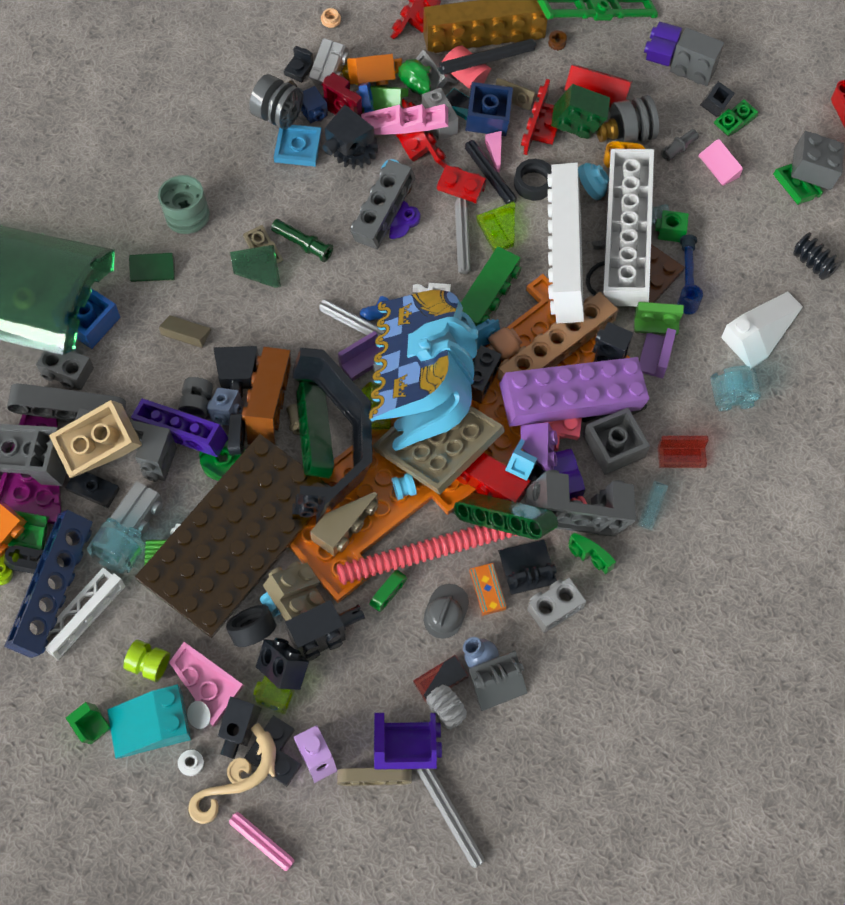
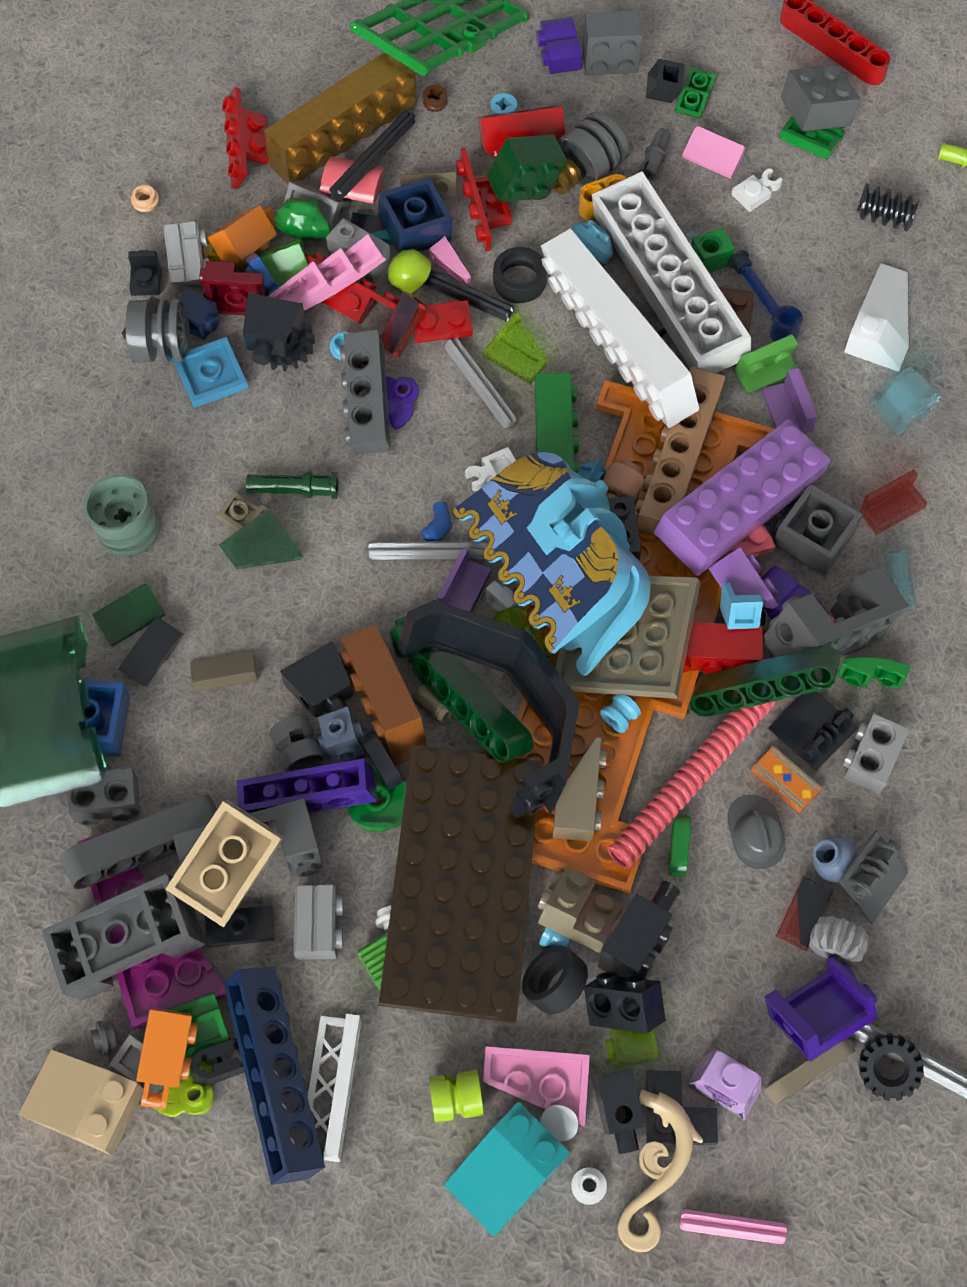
camera: 30 degrees left, 0 degrees up
green panel [66,702,110,744] -> none
clear light blue brick [87,518,145,574] -> none
black brick [592,322,634,362] -> none
none -> black slope [118,617,184,687]
none -> tile [381,291,427,357]
none -> lime hair [388,249,431,294]
none -> medium azure wheel [490,93,517,115]
none -> white plate [731,168,783,212]
none -> black tyre [859,1033,924,1101]

